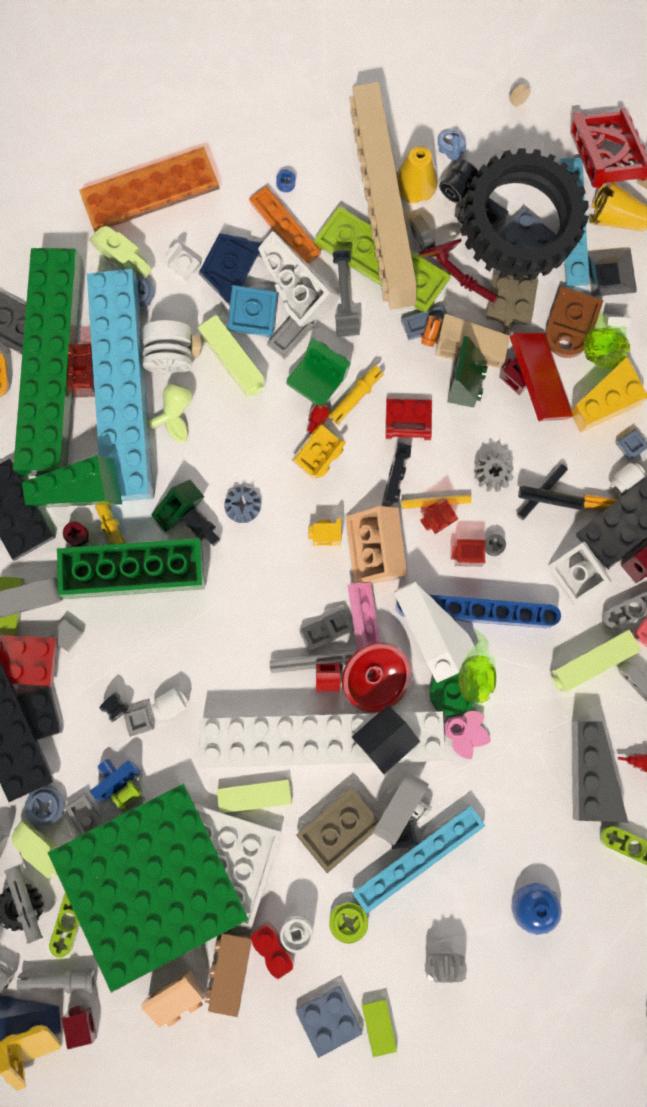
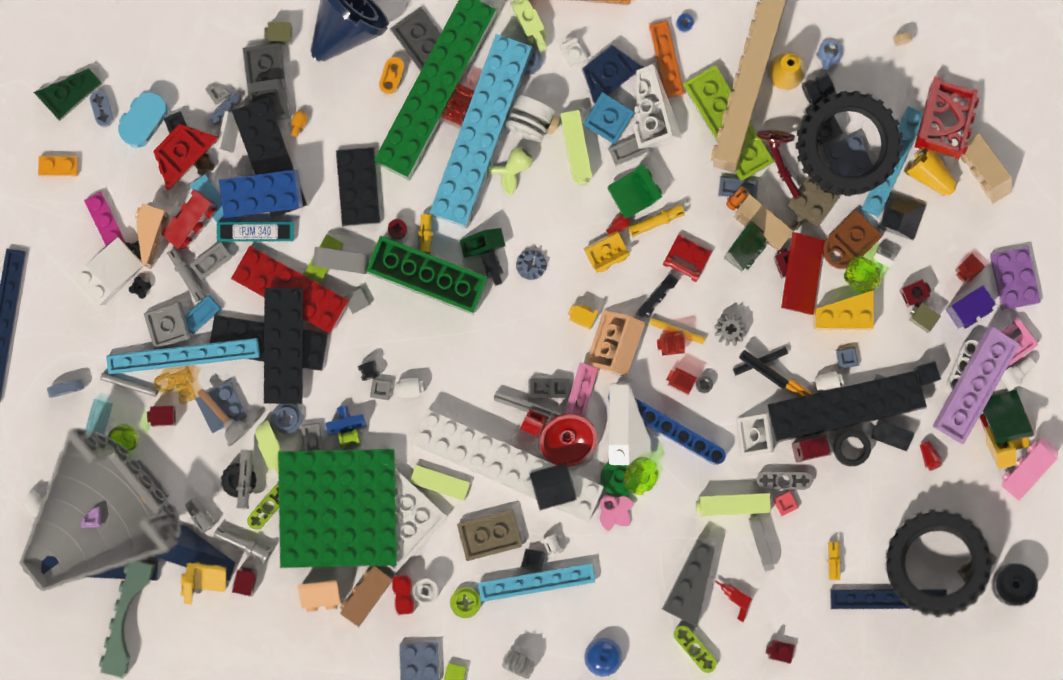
camera: 25 degrees right, 5 degrees up
green wedge [22,455,122,508] -> none
dark grey piece [332,250,360,337] -> none
light grey beam [372,771,429,846] -> none
dark grey beam [409,215,435,251] -> none

